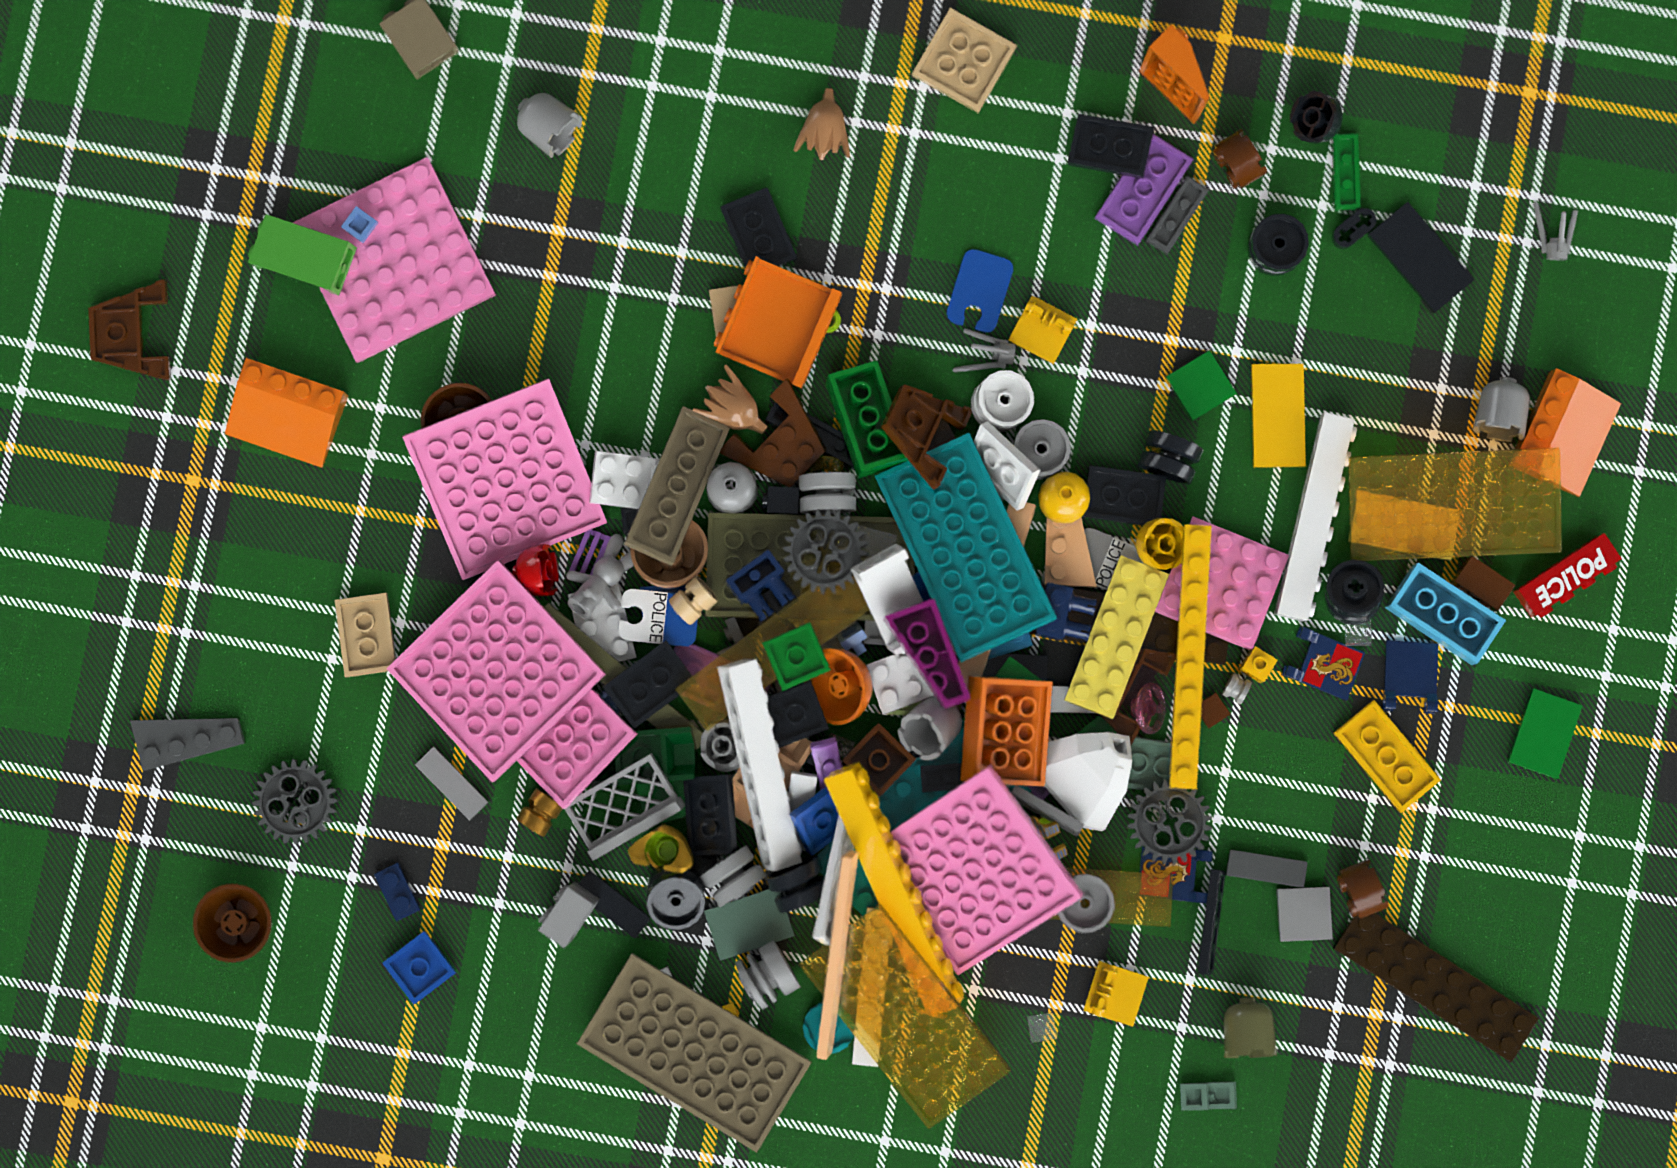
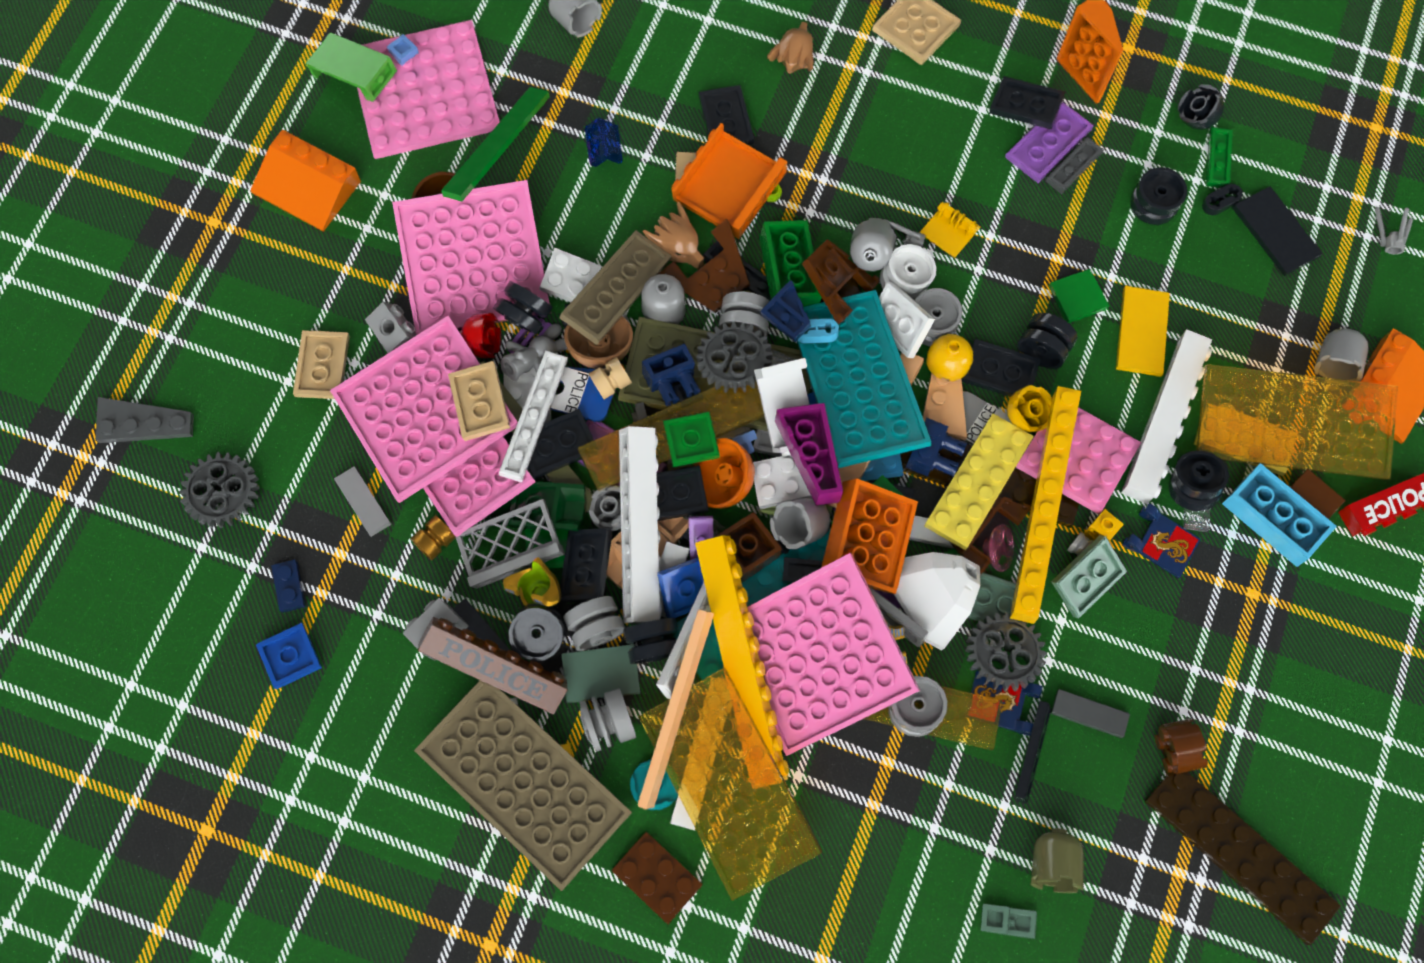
camera: 10 degrees right, 15 degrees down
reddish brown wing [88,279,171,381] -> none
reddish brown piece [193,884,272,963] -> none
black brick [762,486,800,515] -> none
blue piece [947,249,1013,333] -> none
clear plate [1027,1012,1057,1043] -> none
yellow hinge [1083,961,1149,1027] -> none
reddish brown tile [1201,693,1230,729] -> none
reddish brown brick [1212,129,1268,189] -> none
light grey tile [1276,887,1333,942] -> none
yellow tile [1333,700,1441,813] -> none
dark blue flag [1382,640,1438,714] -> none
green tile [1507,688,1583,779] -> none
none -> light grey brick [365,302,417,353]
none -> brick [418,617,568,715]
none -> green tile [441,87,550,202]
none -> tan plate [448,361,511,441]
none -> black wheel [493,281,553,335]
none -> white tile [499,350,568,483]
none -> clear blue panel [585,117,623,167]
none -> reddish brown plate [611,832,703,924]
none -> dark blue wing [760,280,811,342]
none -> medium azure beam [798,319,839,343]
none -> light grey cylinder [850,218,896,271]
none -> sand green tile [1051,535,1127,619]

